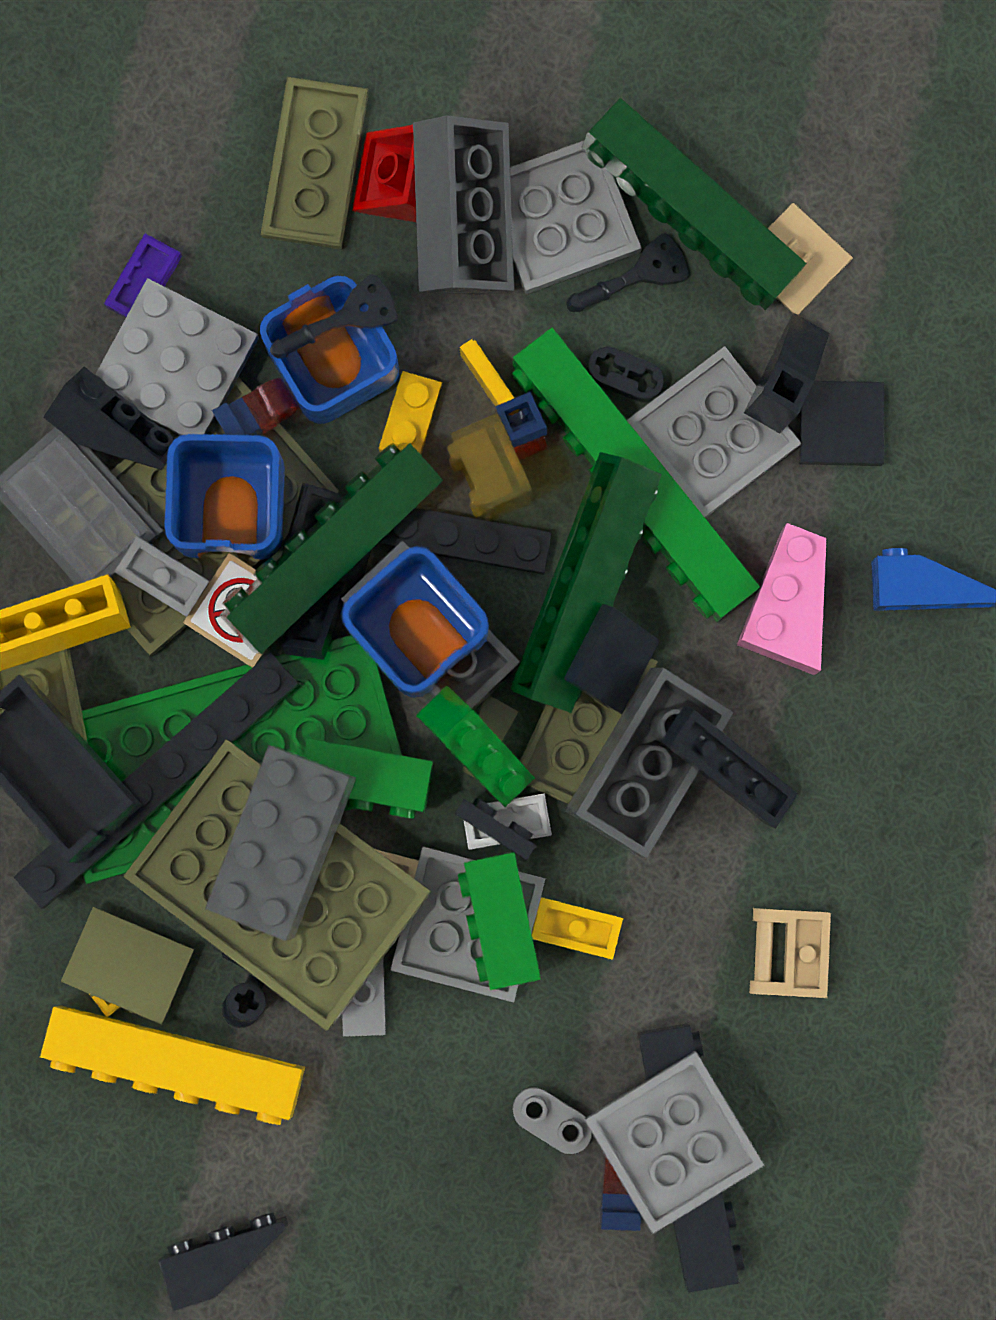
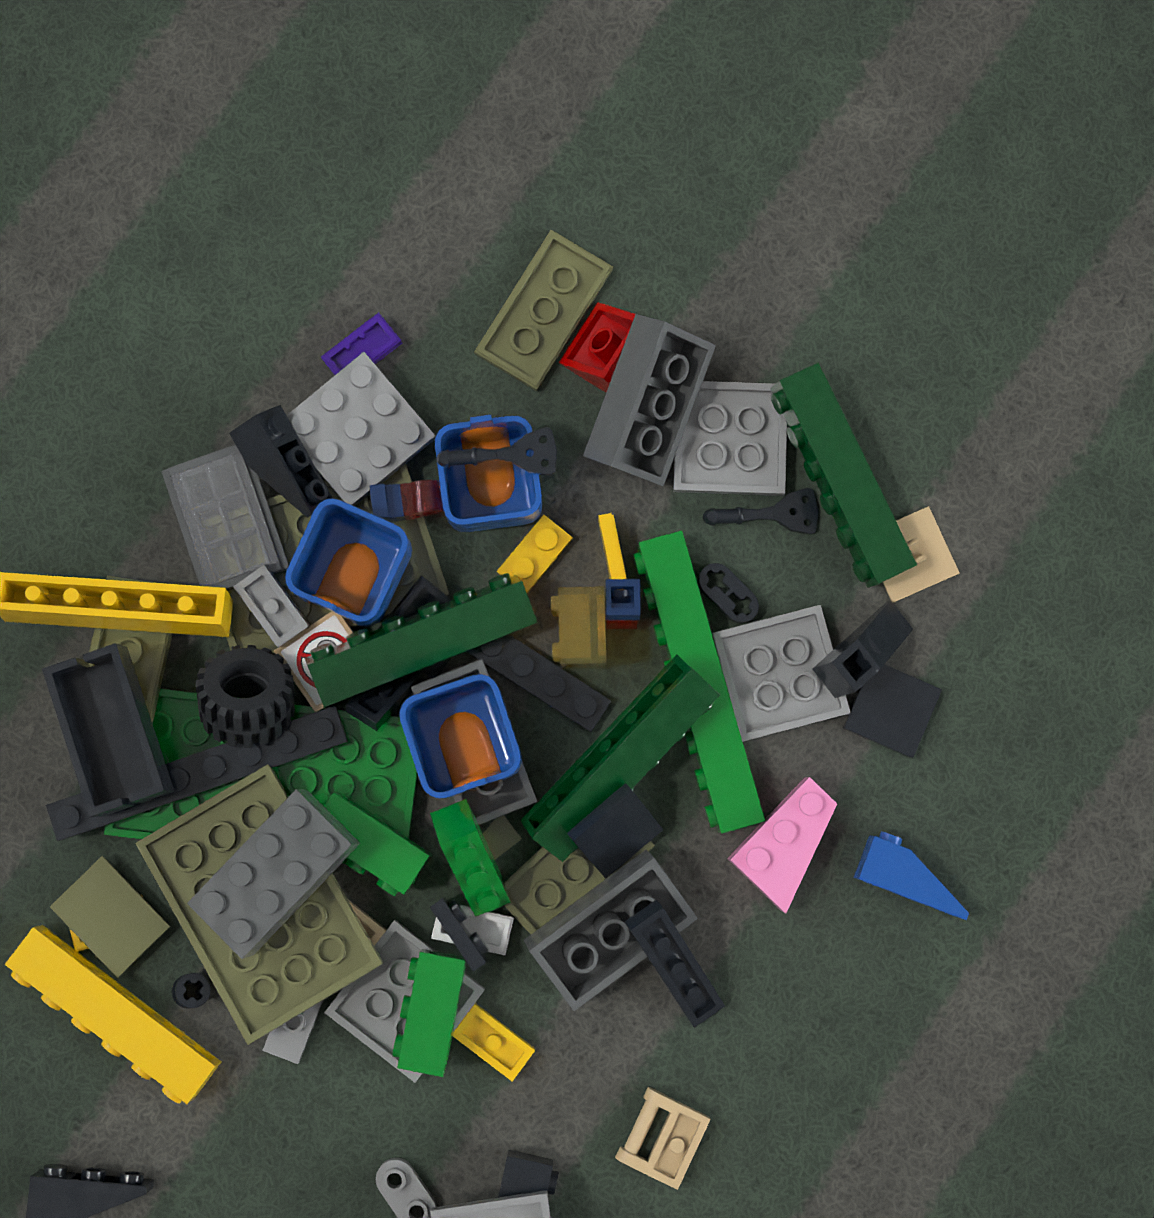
camera: 20 degrees right, 0 degrees up
none -> black tyre [196,645,295,748]

